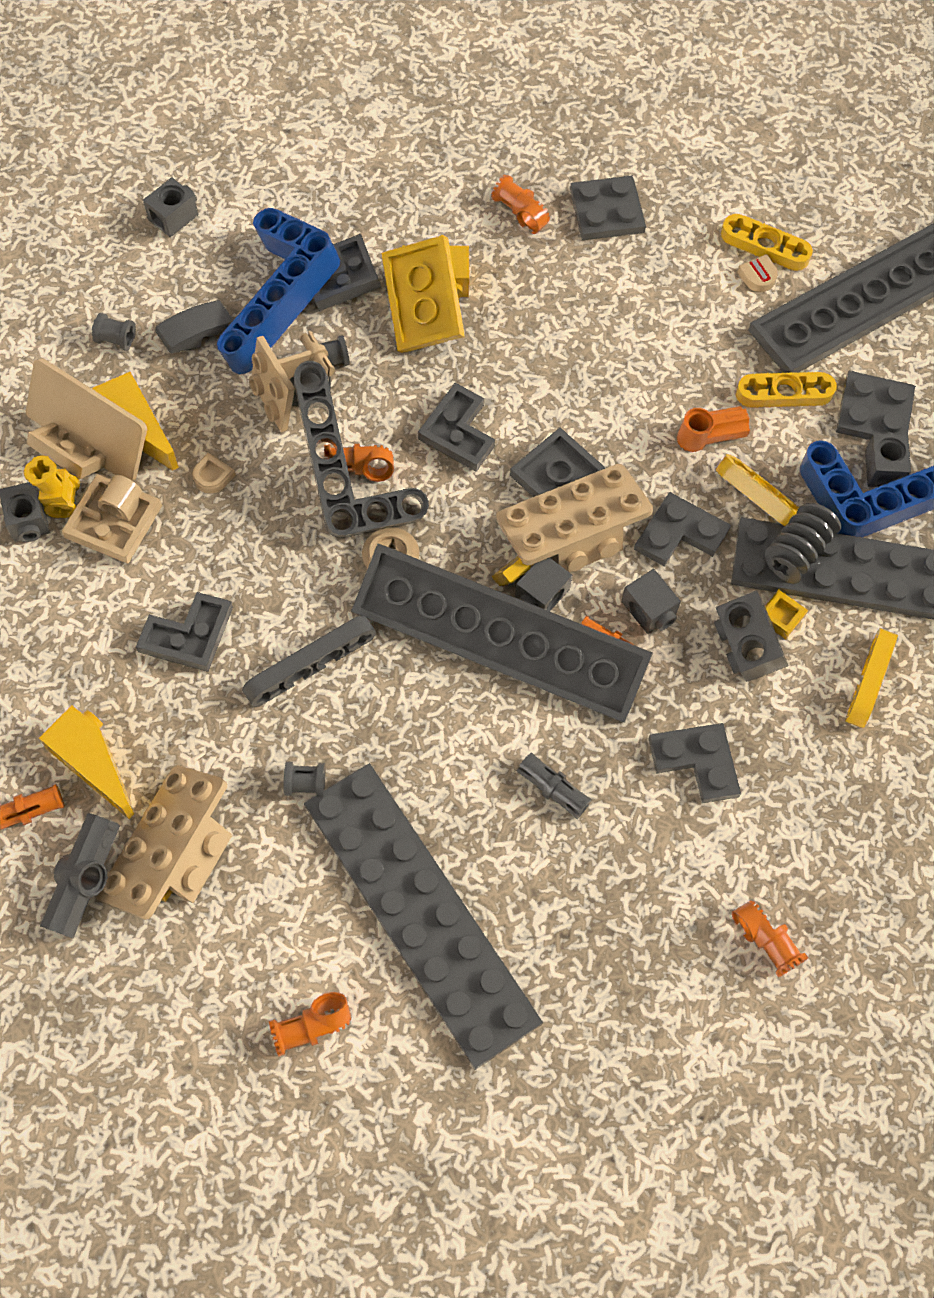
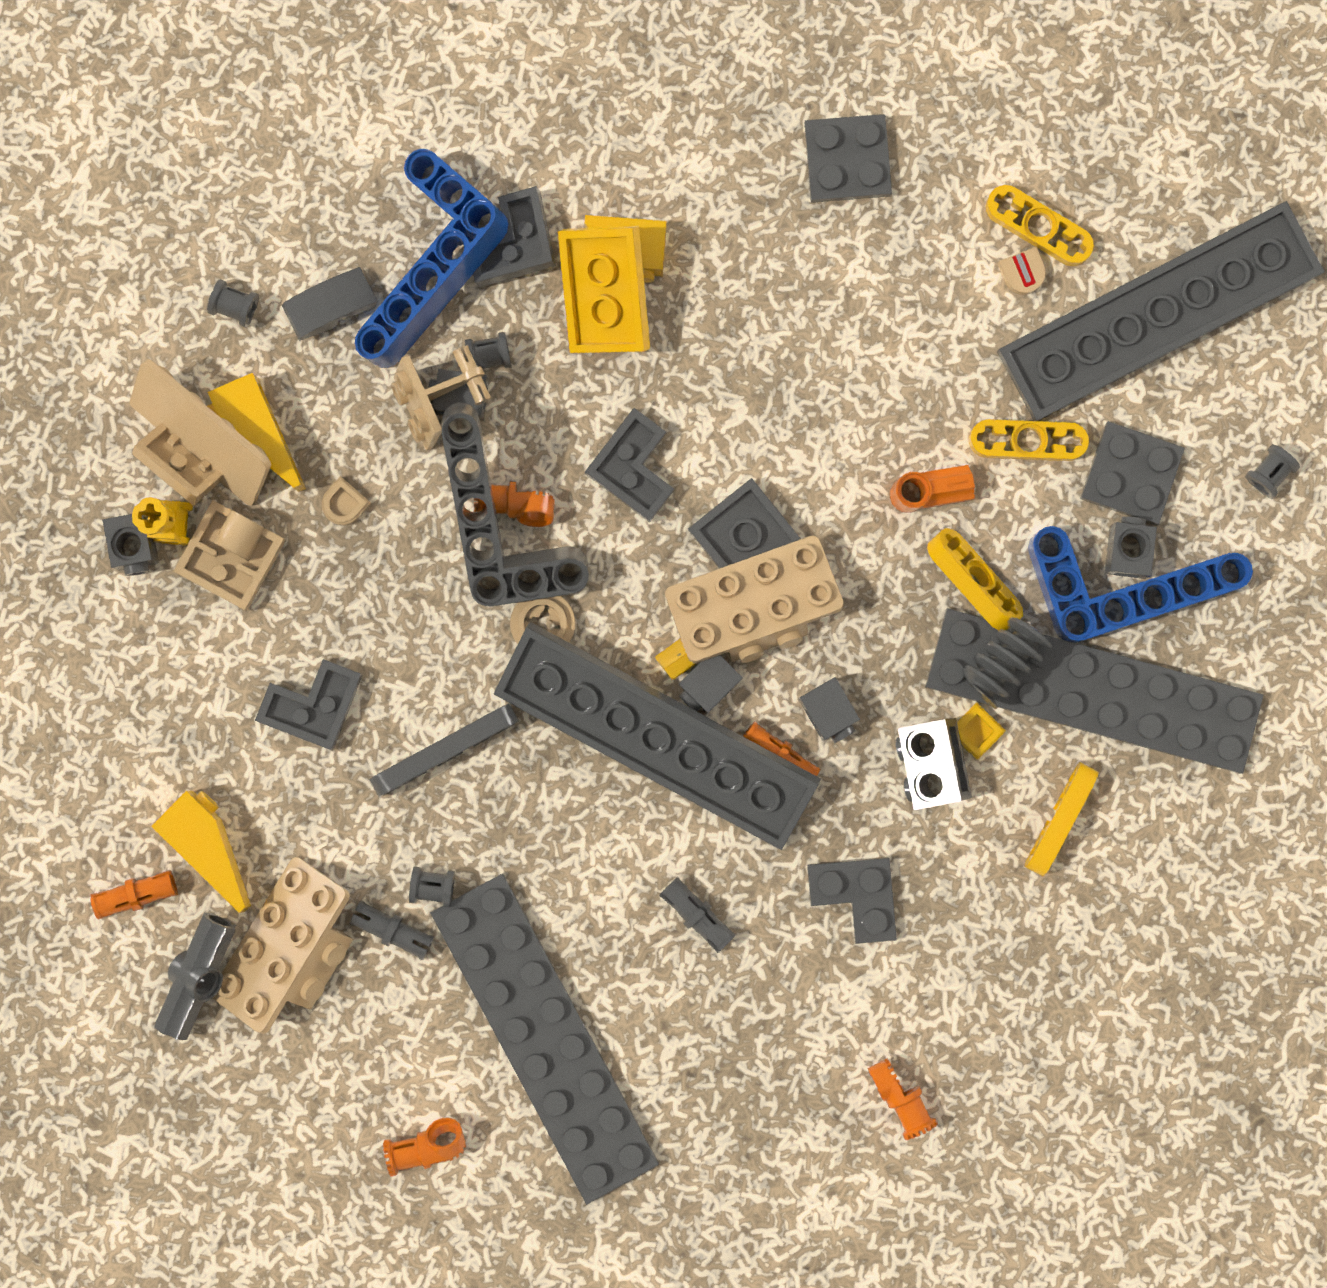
camera: 10 degrees right, 20 degrees up
dark grey brick [143,177,199,237] -> none
orange connector [491,175,550,234] -> none
dark grey plate [634,492,732,567] -> none
none -> dark grey pin [349,900,435,961]

